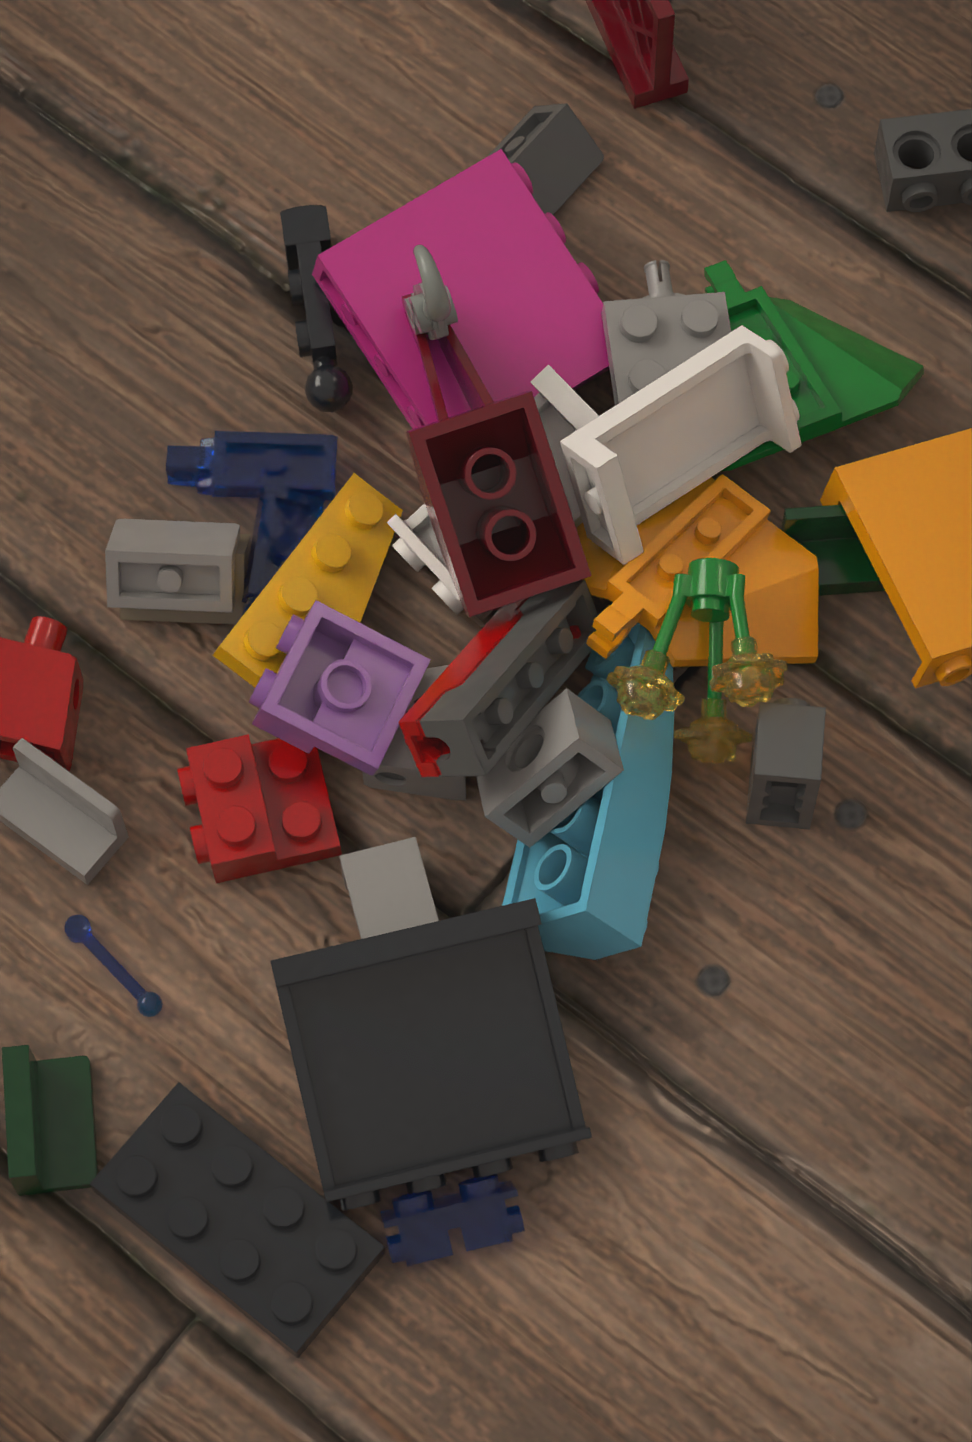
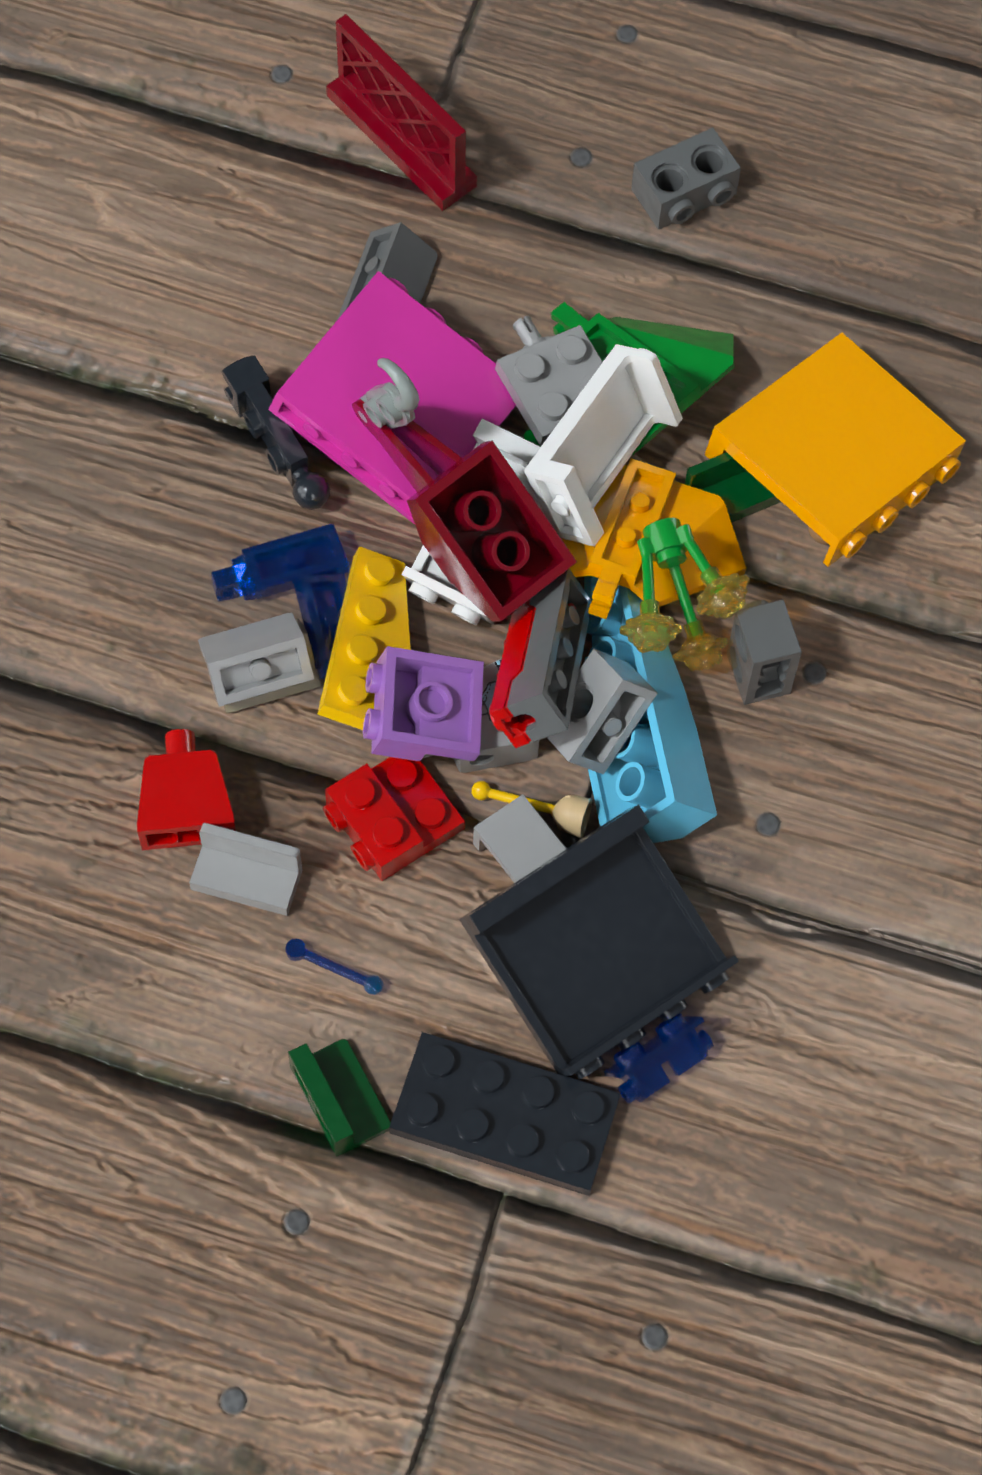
camera: 25 degrees left, 0 degrees up
none -> tan hinge [471,781,592,838]

